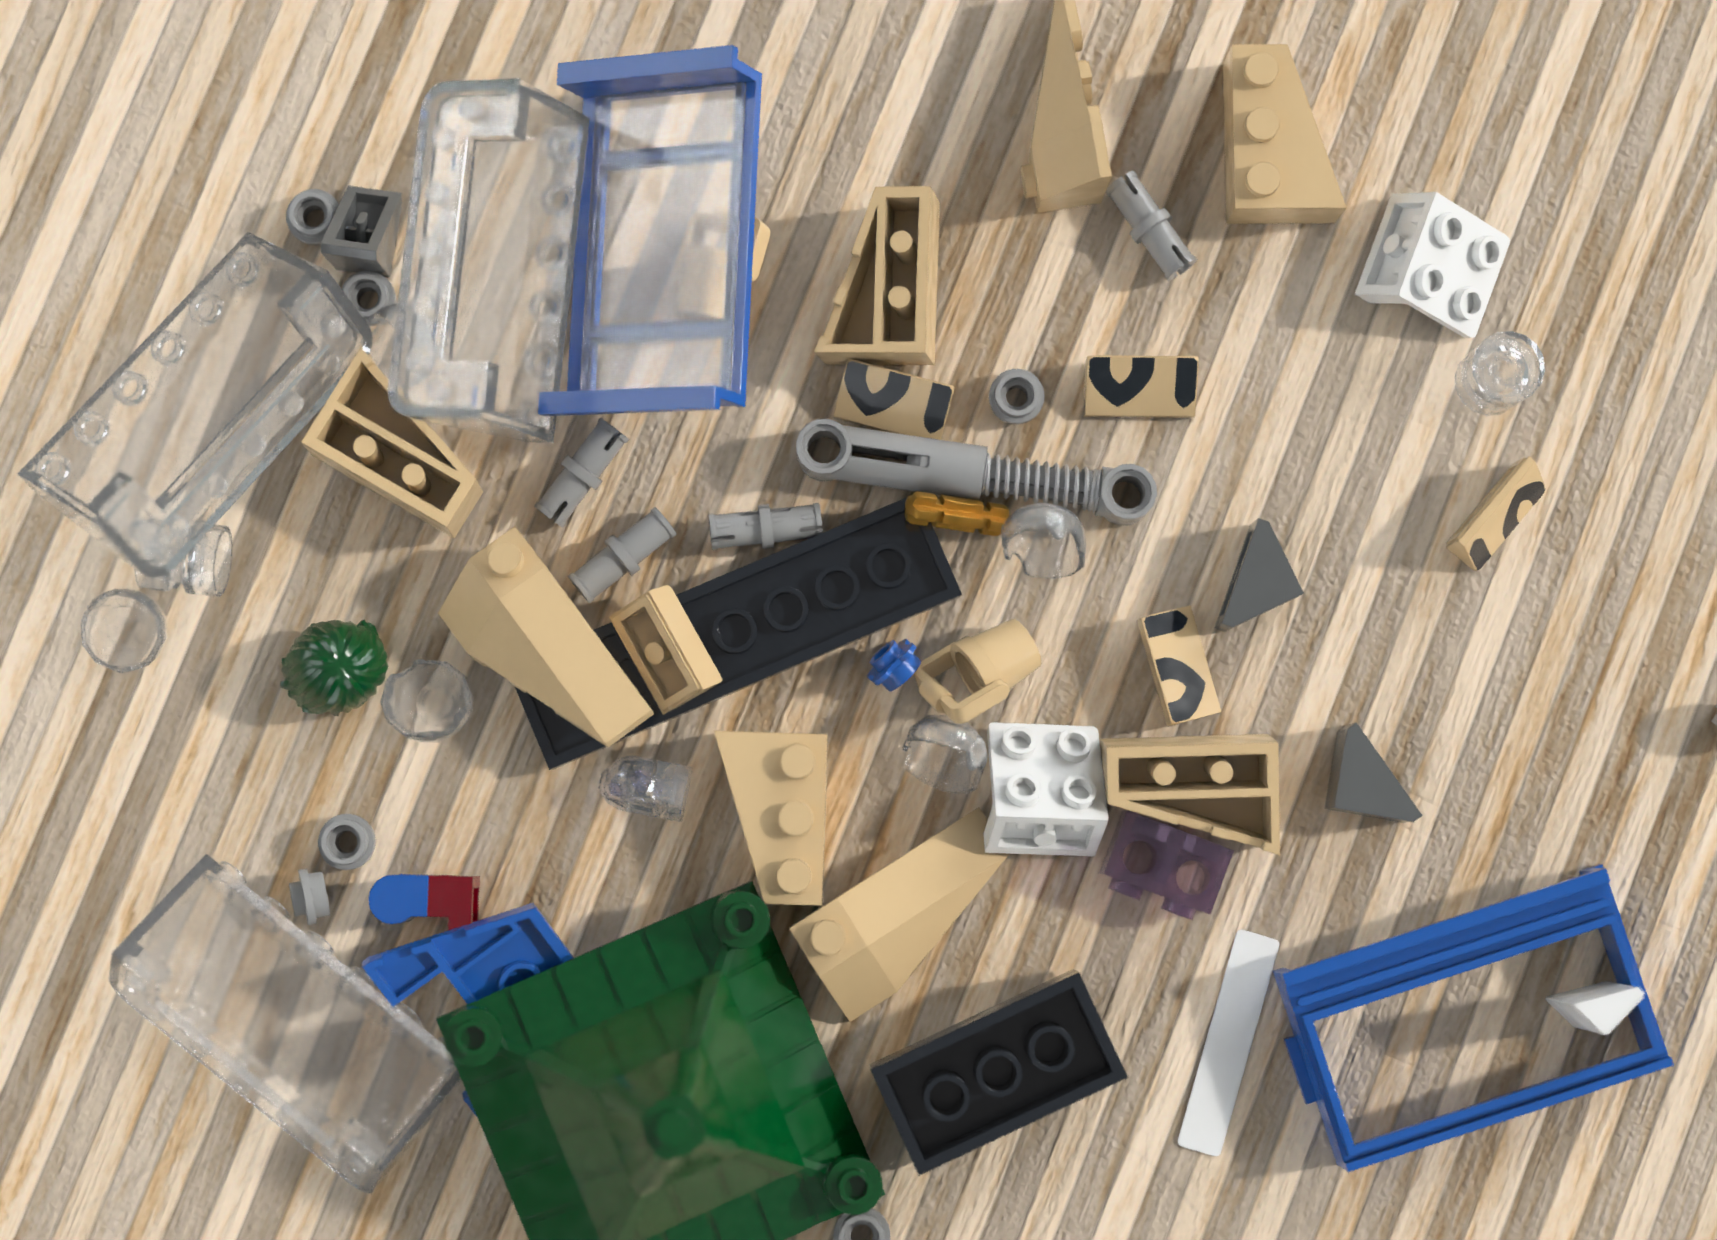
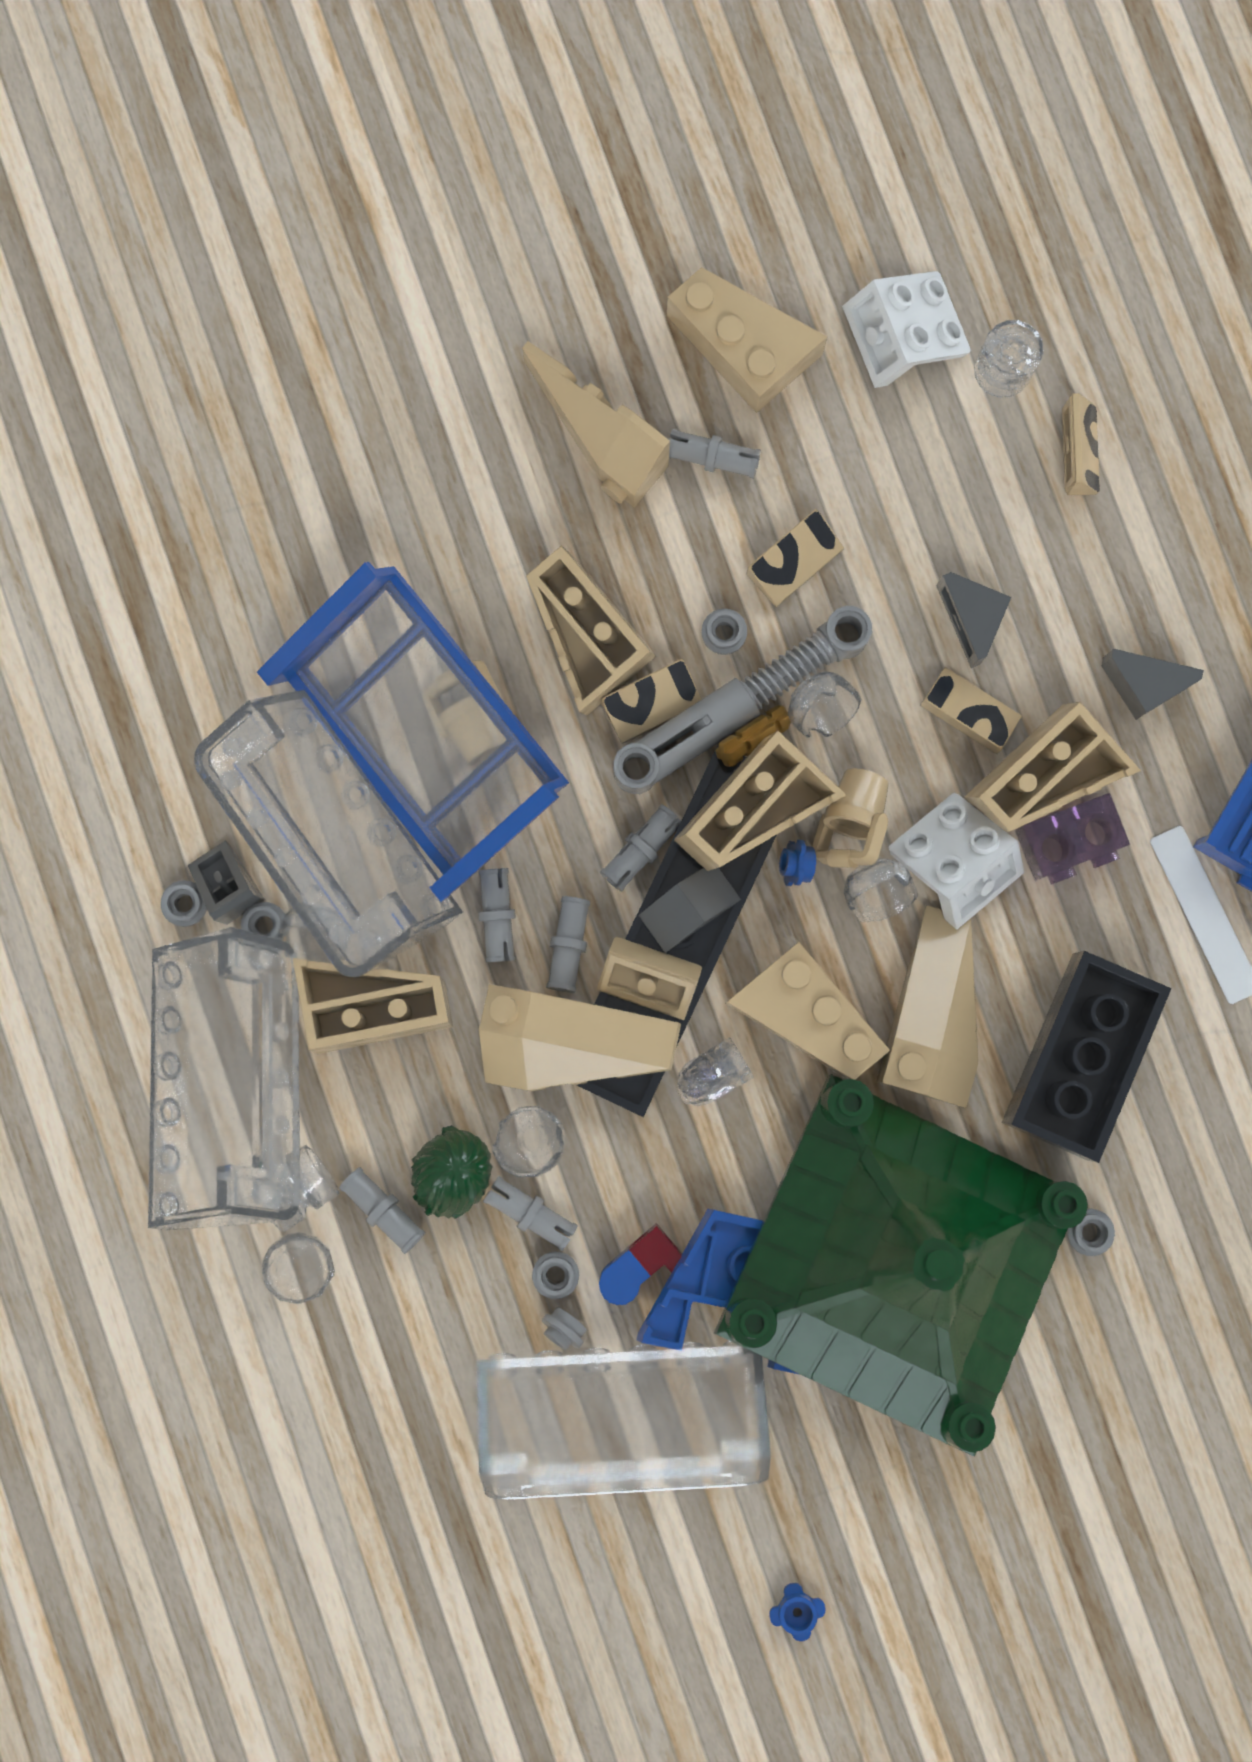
camera: 40 degrees left, 0 degrees up
none -> light grey pin [339,1167,426,1254]
none -> light grey pin [483,1176,578,1251]
none -> dark grey slope [638,868,741,953]
none -> tan wedge [674,731,846,871]

